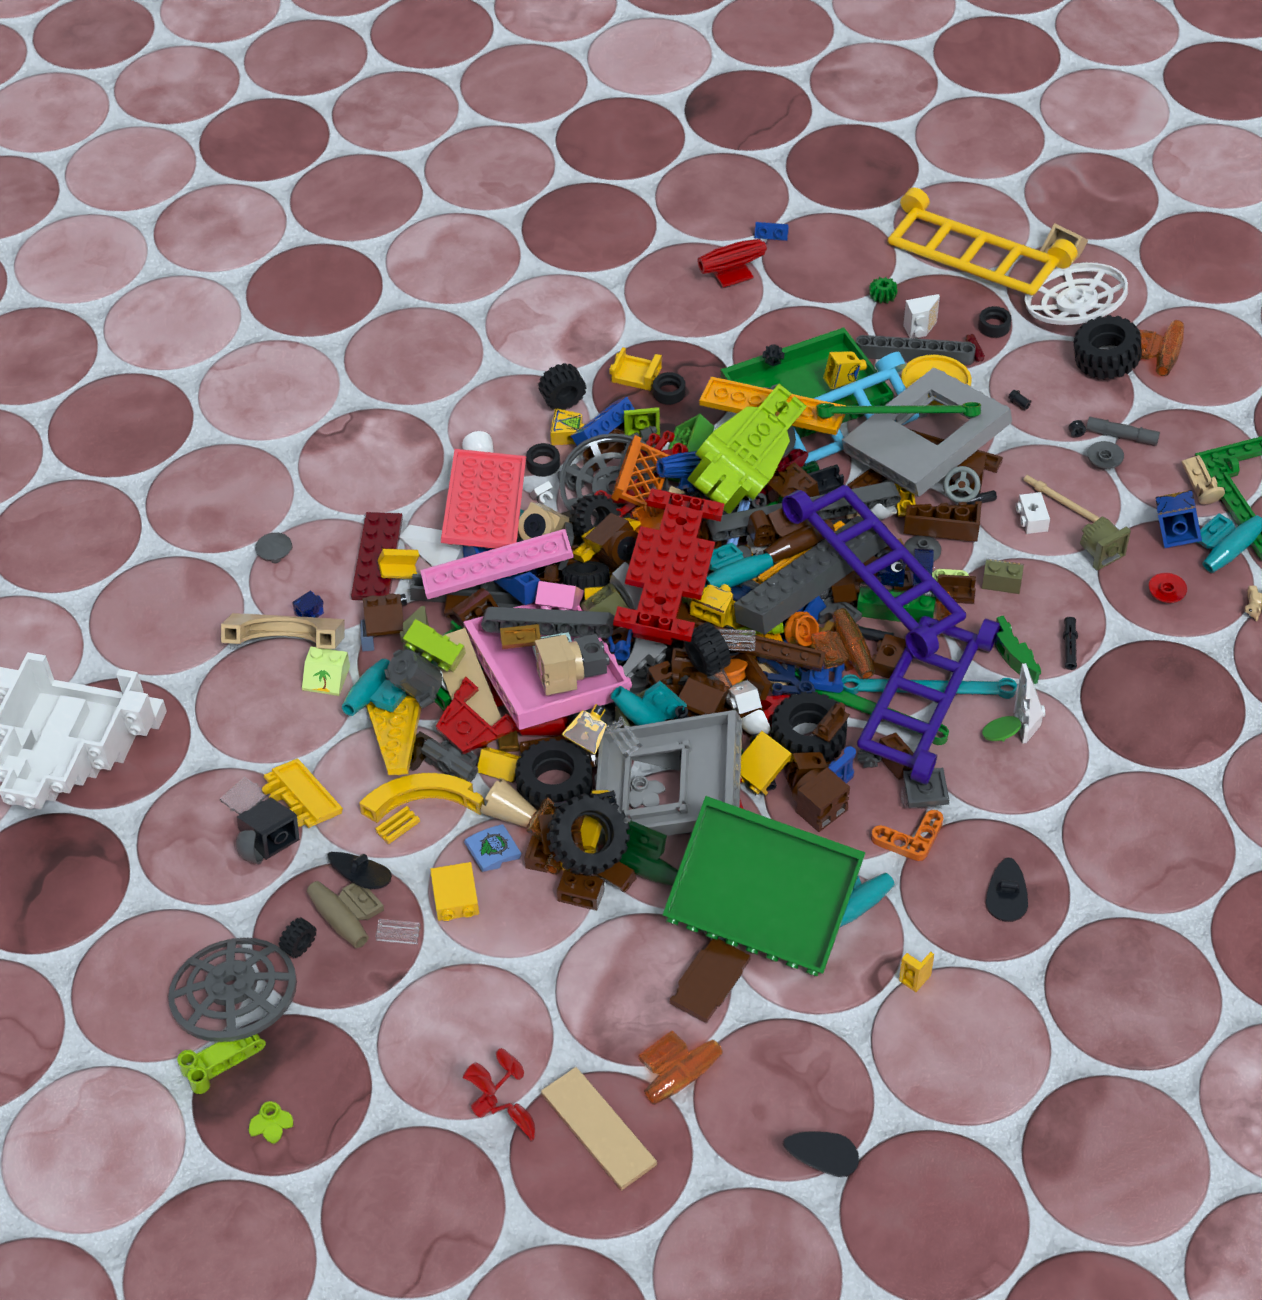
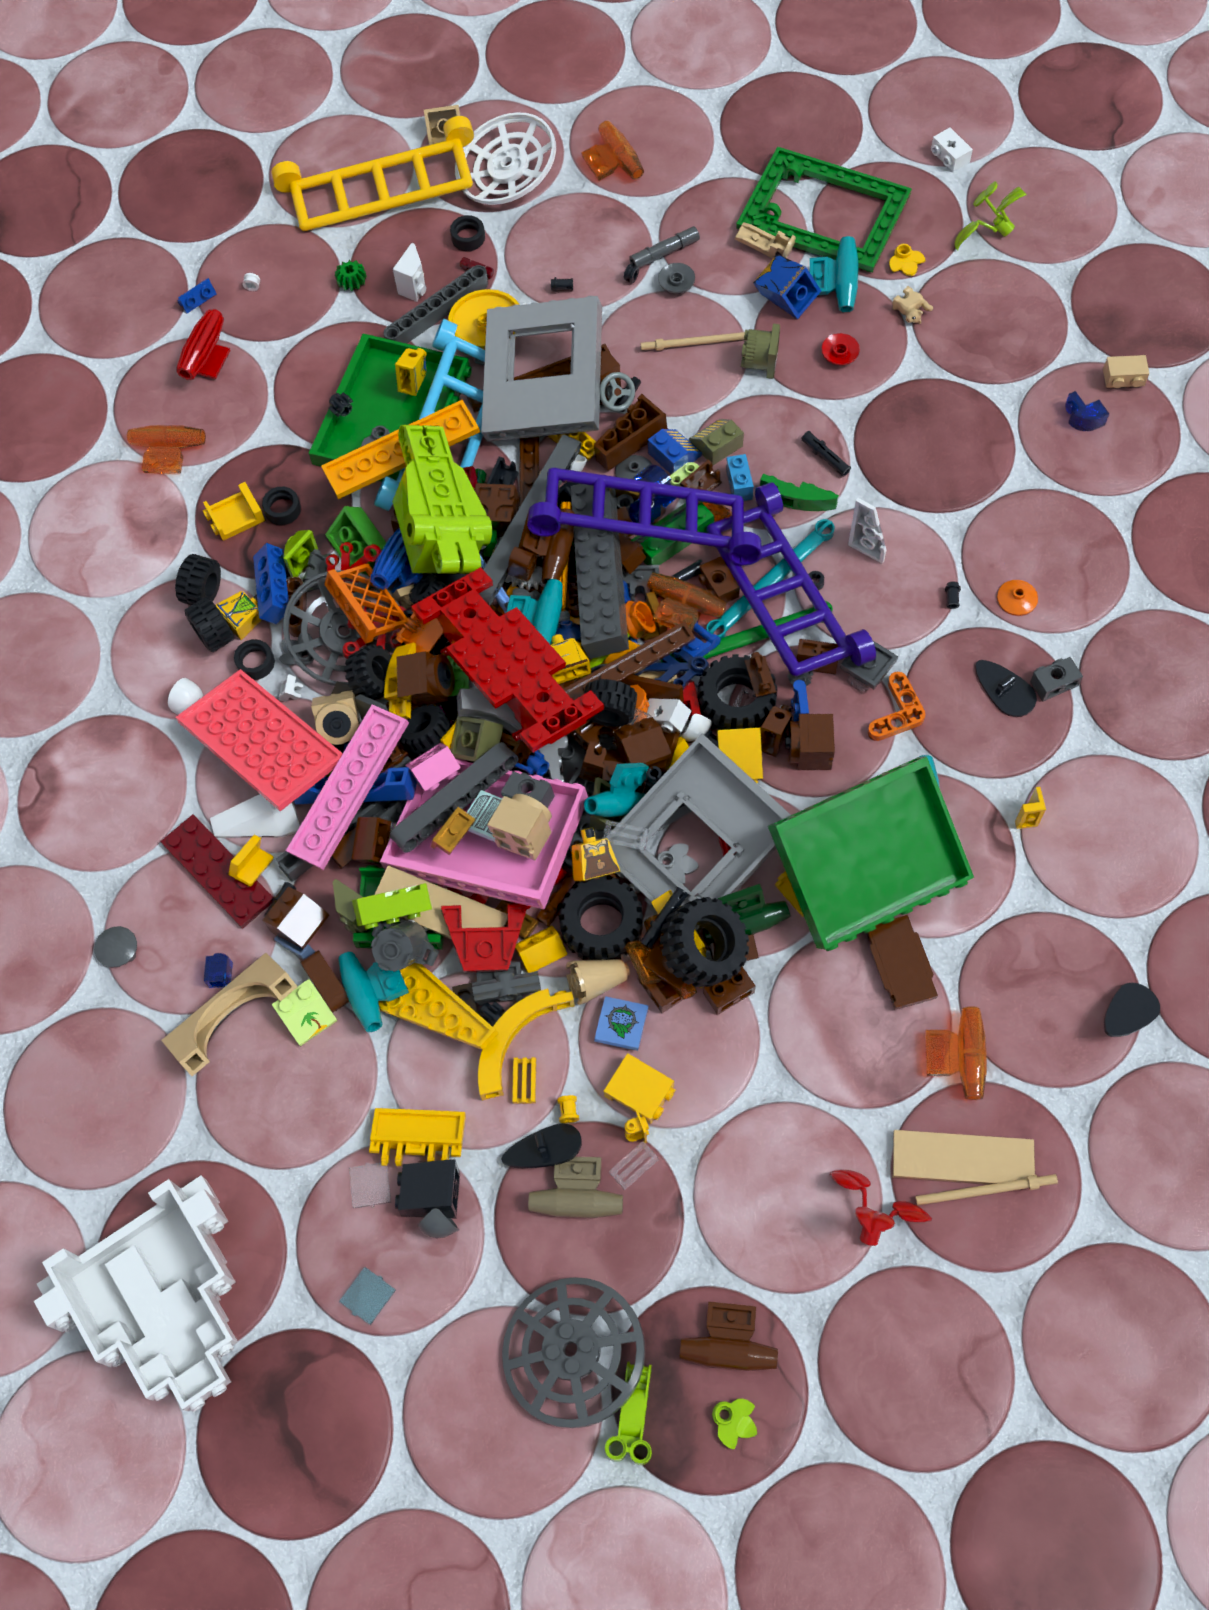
camera: 45 degrees left, 15 degrees up
black tyre [279,917,317,958] -> none
clear tile [718,629,756,651] -> none
green piece [816,402,981,418] -> none
bright green piece [982,716,1021,742] -> none
white brick [1016,492,1050,534] -> none
black tyre [1073,315,1142,380] -> none
none -> clear orange plate [127,425,206,473]
none -> black tyre [185,597,234,652]
none -> white bush [242,273,260,291]
none -> reddish brown beam [300,950,349,1013]
none -> clear light blue piece [339,1267,396,1325]
none -> black gear [478,1001,504,1027]
none -> yellow bush [557,1095,580,1123]
none -> yellow hinge [624,1111,649,1143]
none -> blue slope [648,429,702,474]
none -> reddish brown plate [679,1301,778,1371]
none -> dark azure brick [726,454,754,501]
none -> black bush [809,571,825,590]
none -> tan bar [915,1174,1058,1206]
none -> black pin [945,581,961,609]
none -> orange dish [997,580,1038,616]
none -> dark grey brick [1030,657,1083,702]

